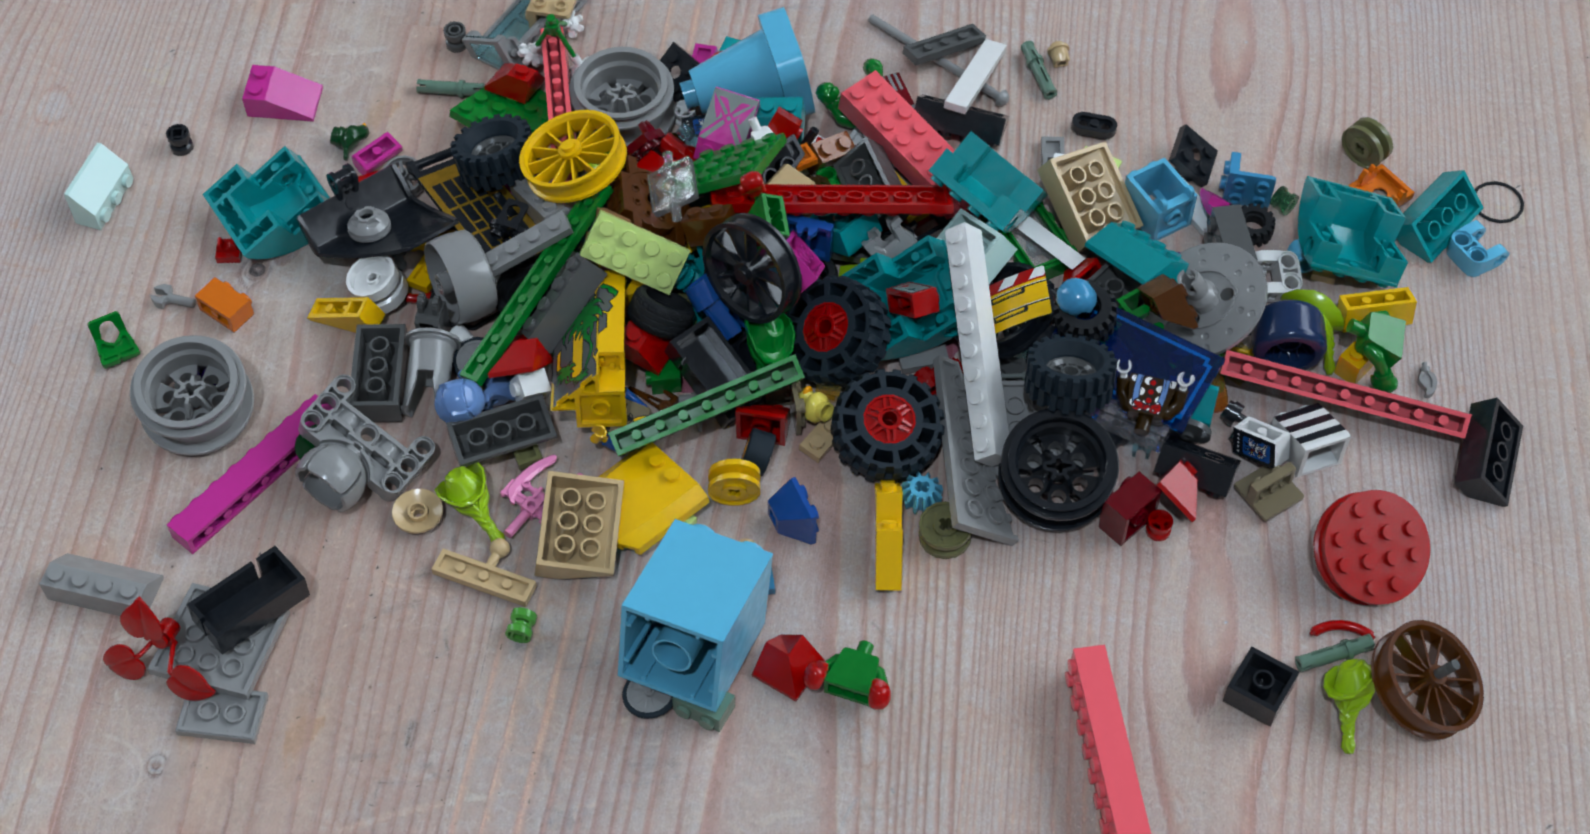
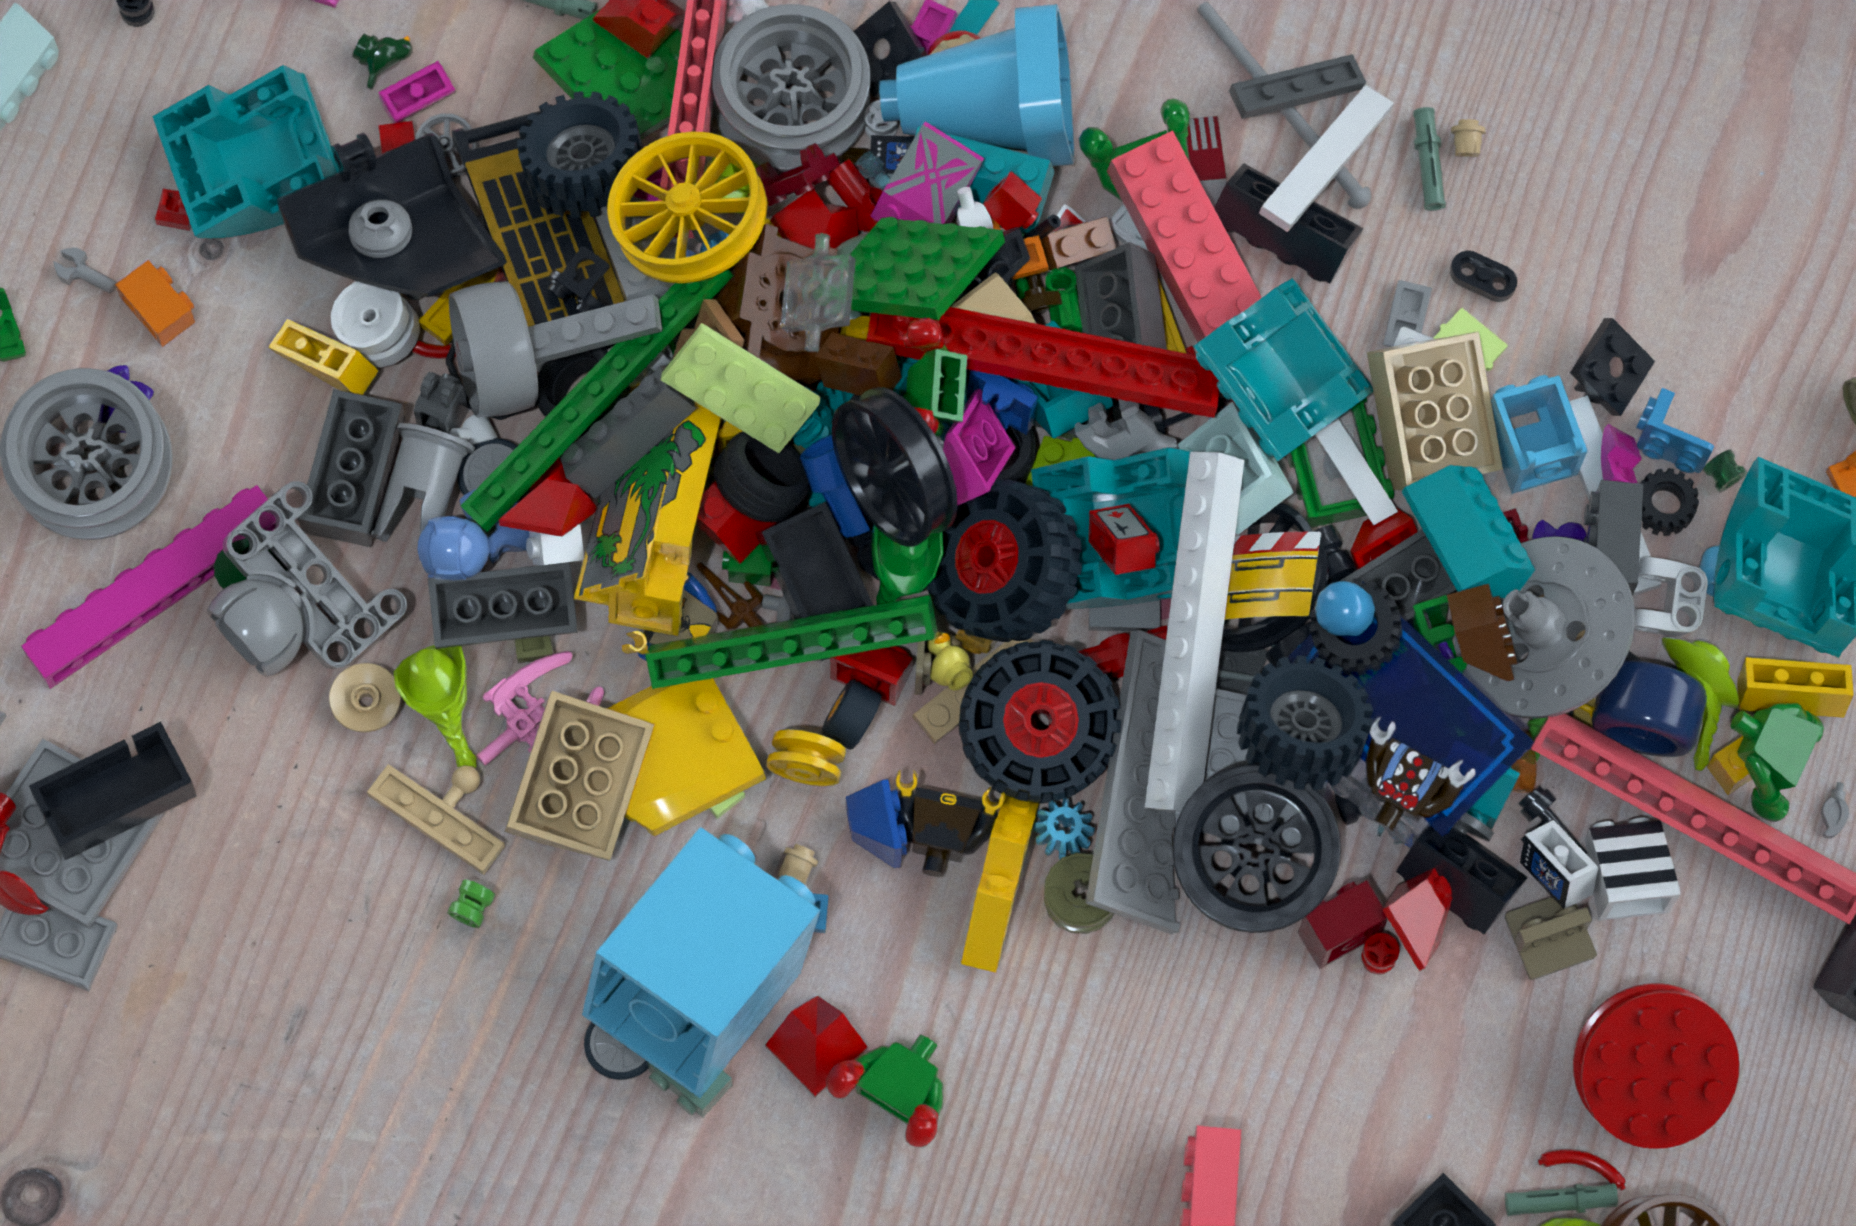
camera: 10 degrees right, 15 degrees up
none -> torso [896,770,1006,877]

